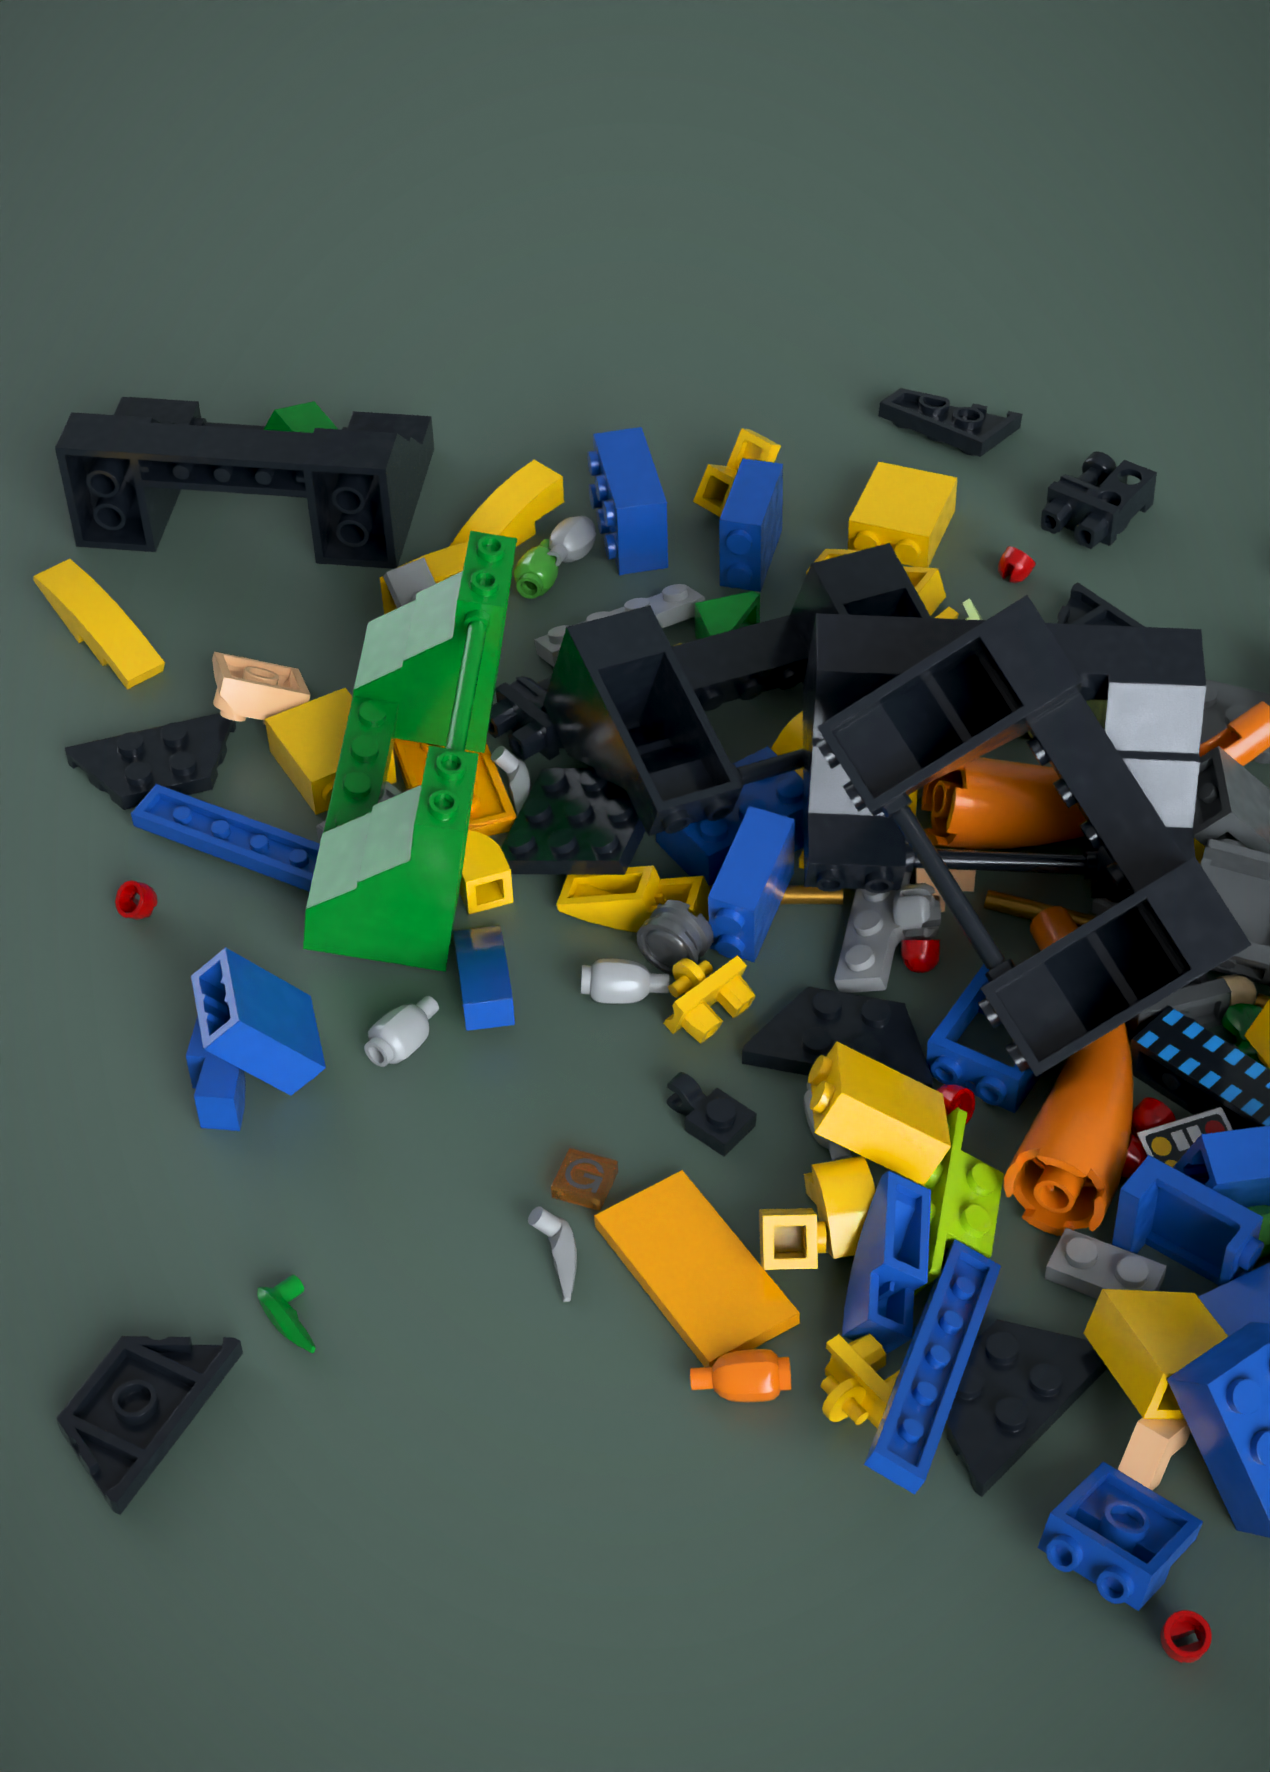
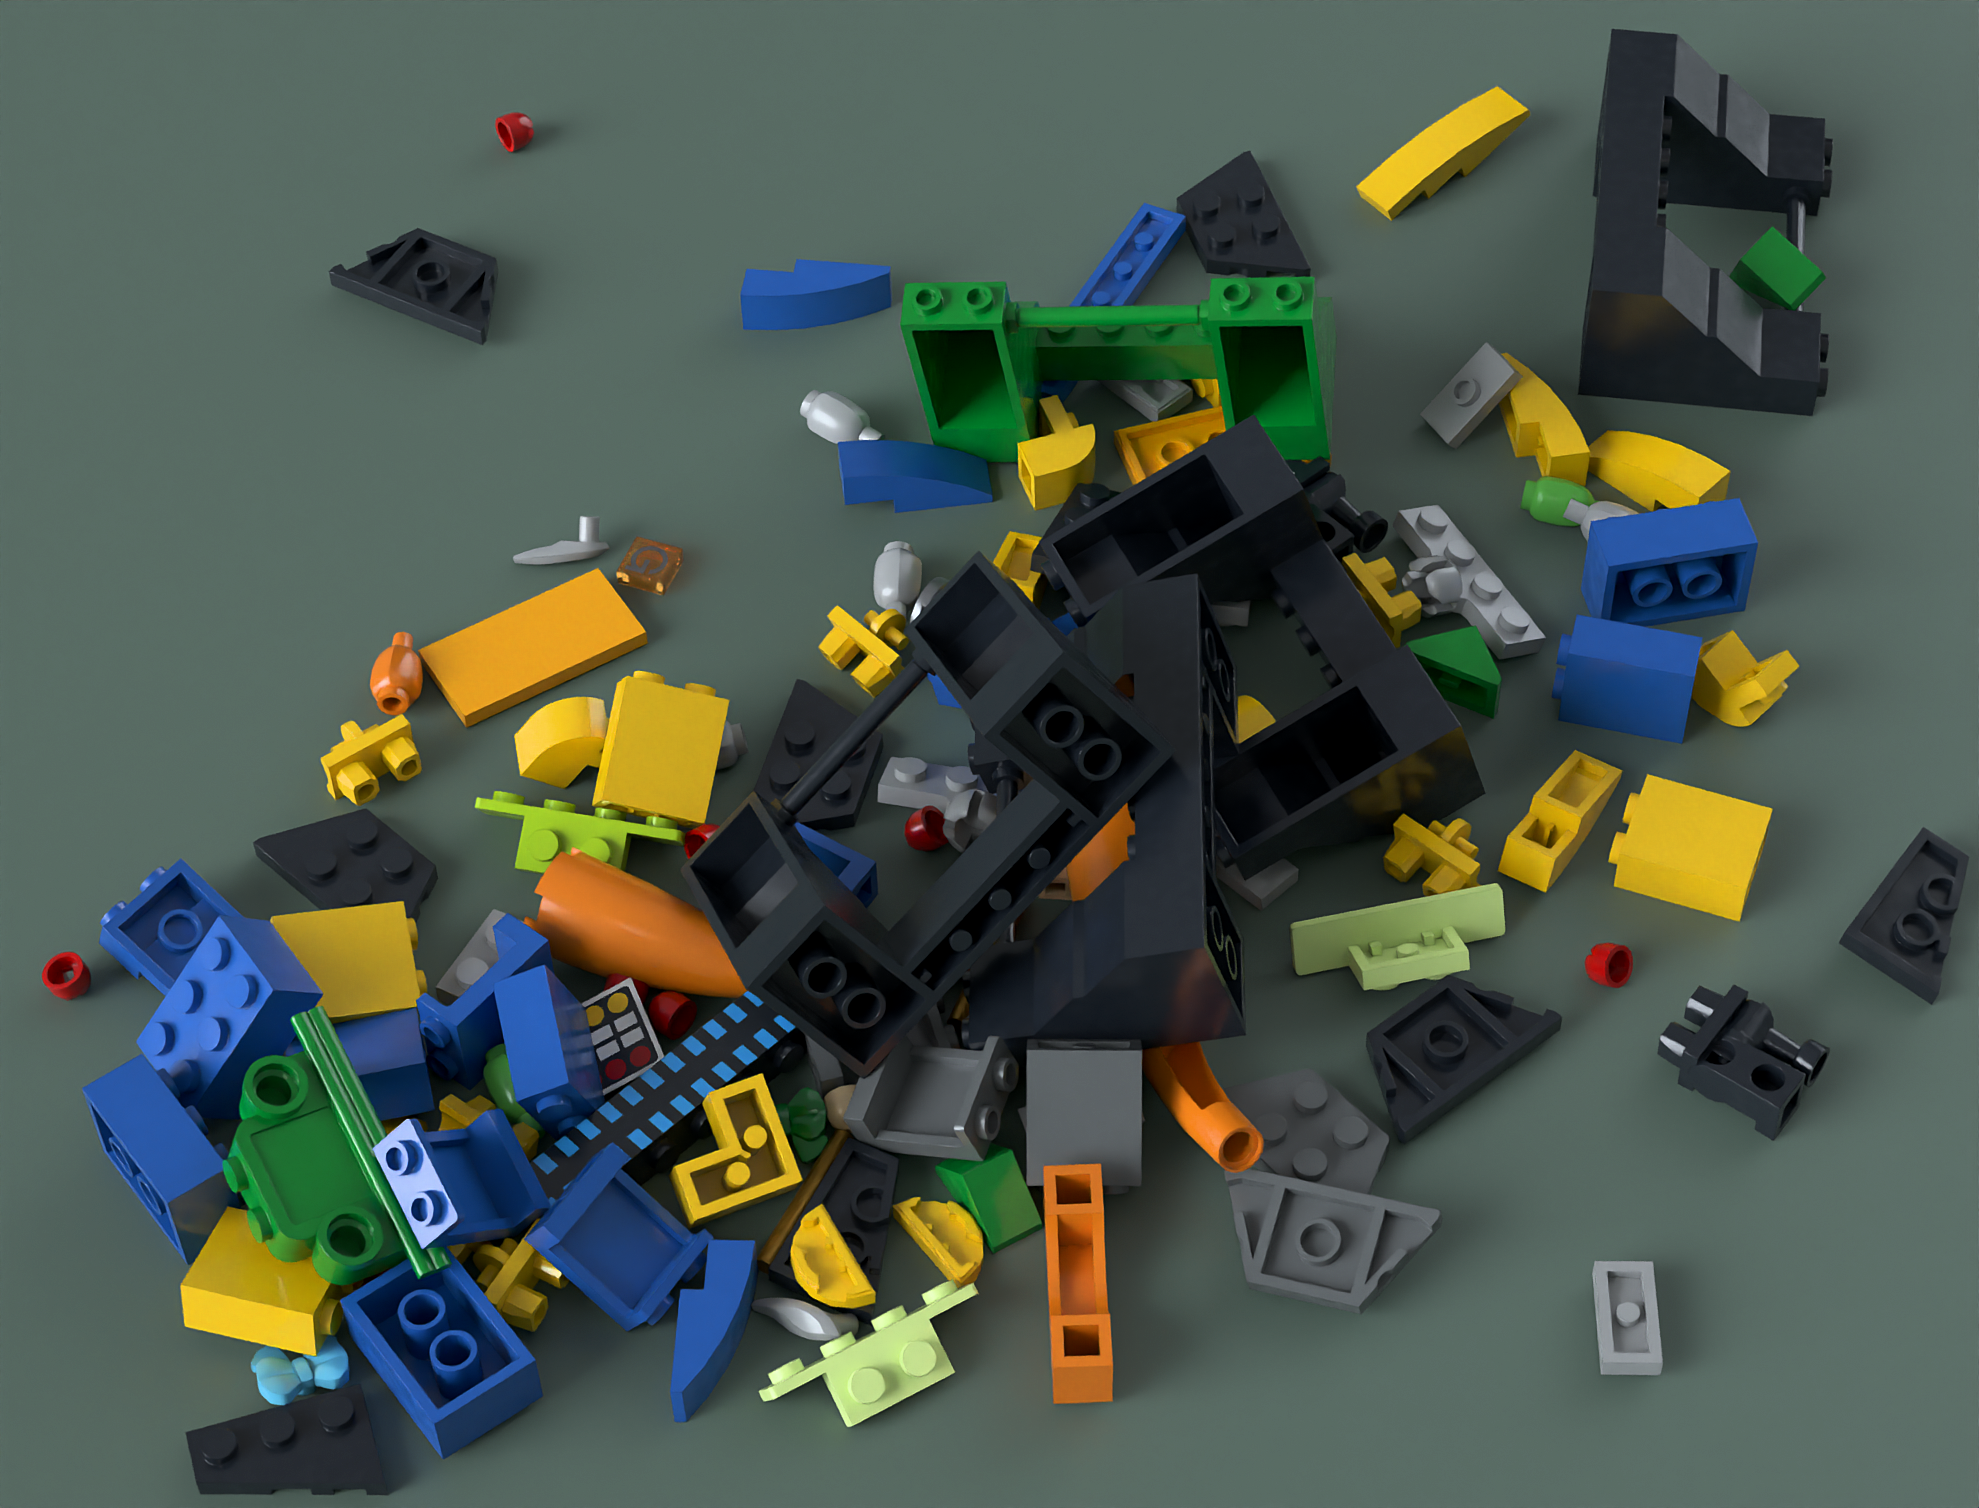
camera: 90 degrees right, 5 degrees up
red hinge [115,880,158,920] -> none
blue brick [191,947,326,1096] -> none
light nougat slope [212,652,311,725] -> none
green bar [257,1274,316,1353] -> none
black plate [667,1072,757,1157] -> none
yellow brick [759,1208,826,1270] -> none
blue slope [842,1171,931,1354] -> none
blue plate [864,1239,1001,1495] -> none

